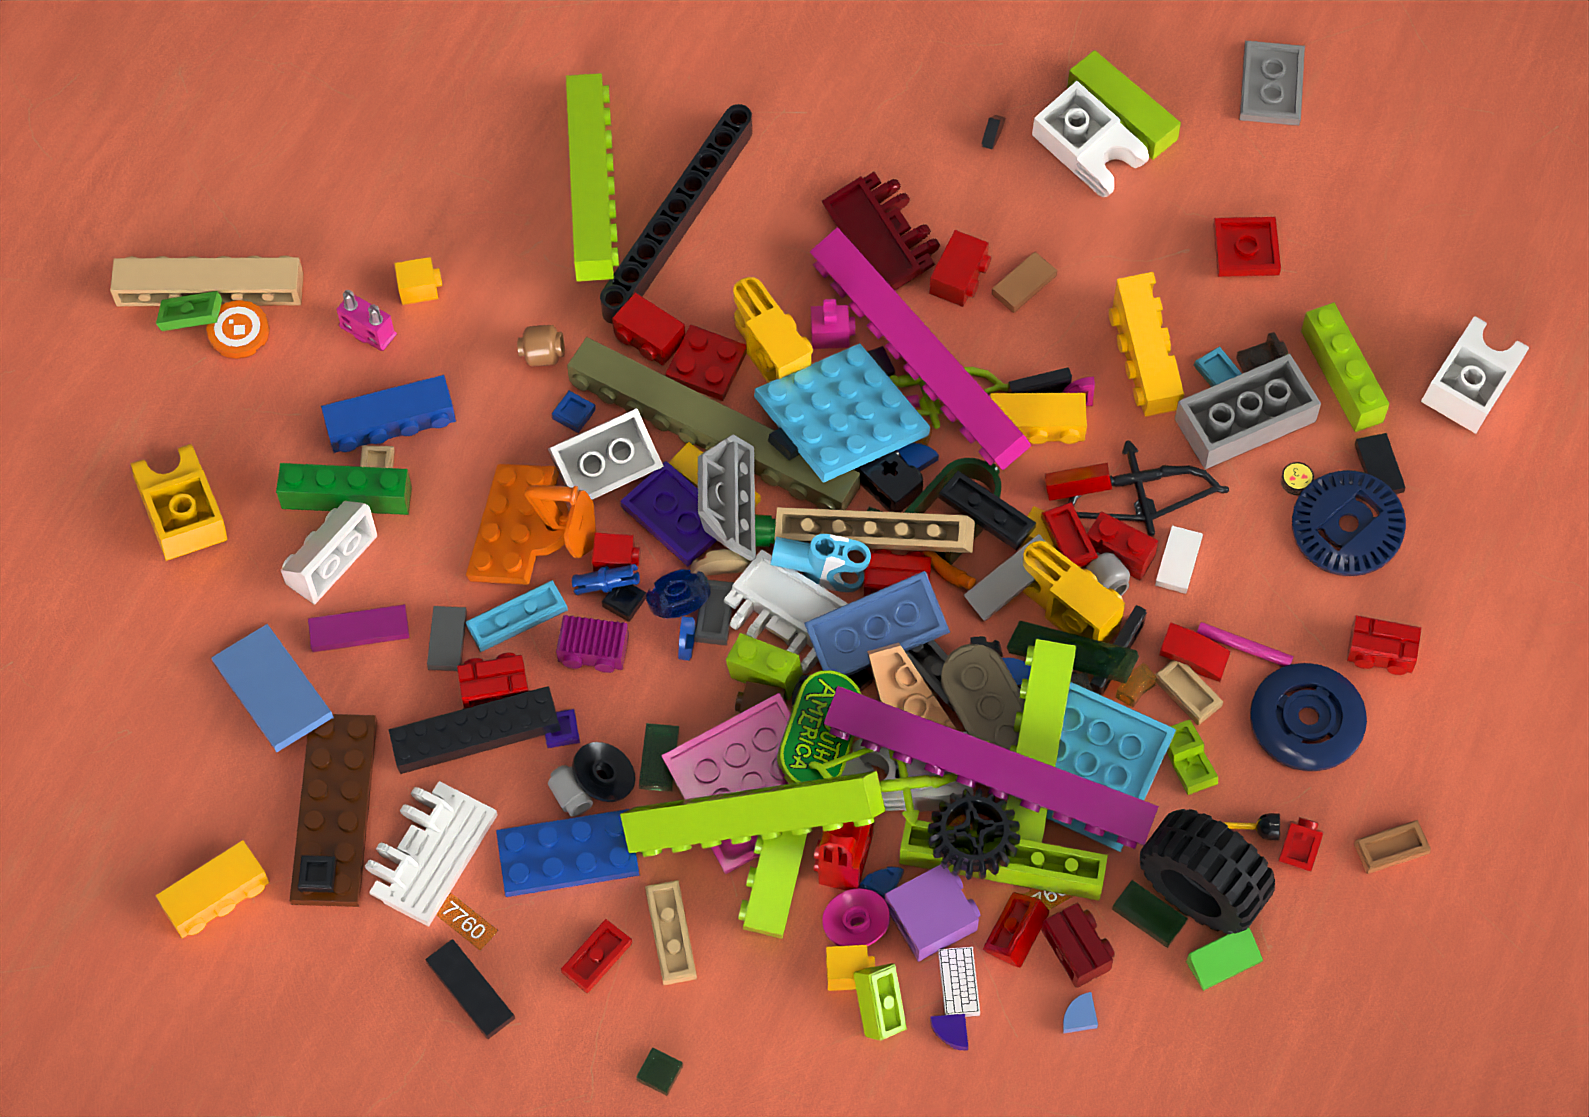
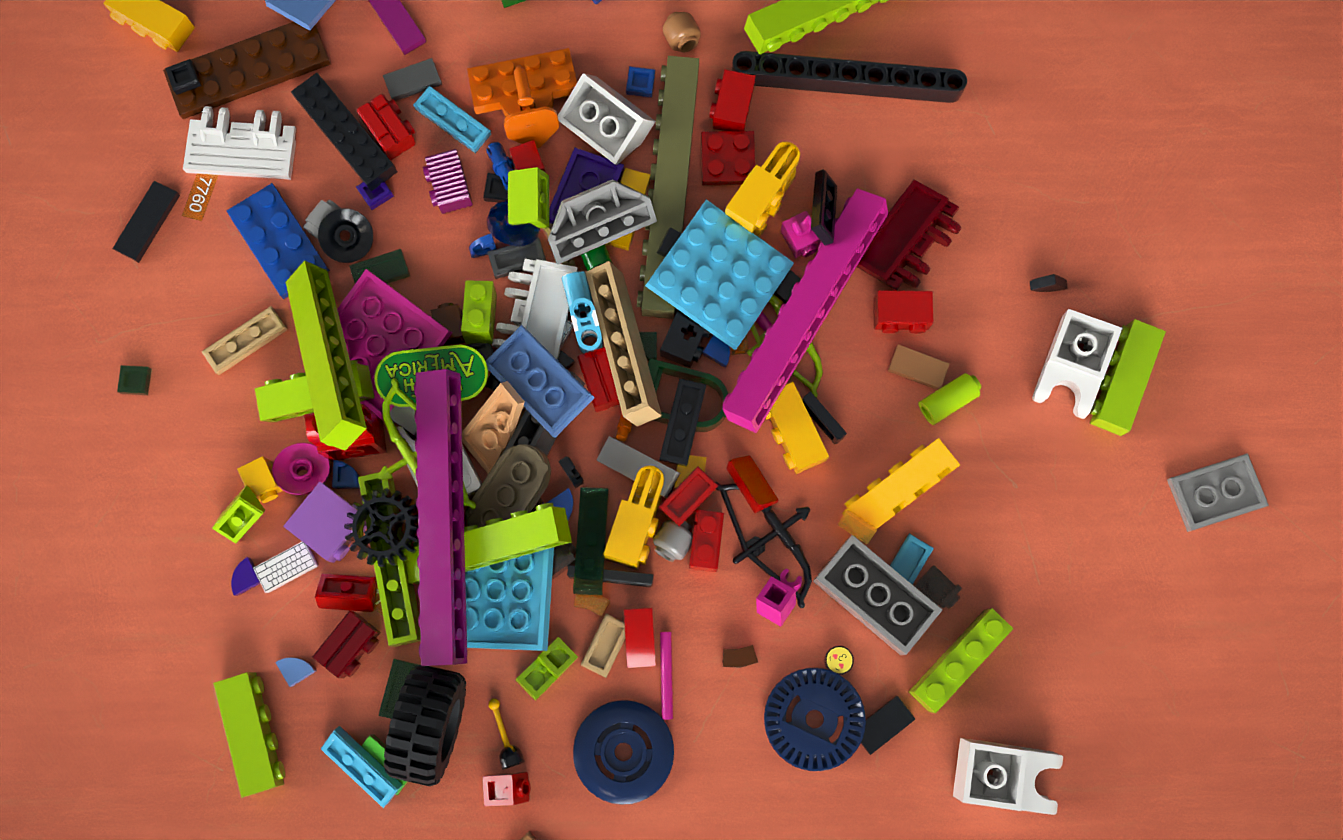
camera: 65 degrees right, 15 degrees up
red plate [561,919,632,994] -> none
dark pink tile [1062,377,1095,406] -> none
white tile [1155,526,1203,594] -> none
red plate [1213,217,1281,277] -> none
red brick [1347,615,1422,675] -> none
none -> lime brick [213,672,285,798]
none -> medium azure tile [321,726,402,808]
none -> lime panel [508,167,549,228]
none -> reddish brown piece [722,645,758,668]
none -> dark pink brick [756,568,802,627]
none -> black tile [811,169,837,246]
none -> clear yellow piece [838,510,877,544]
none -> lime brick [918,373,981,425]

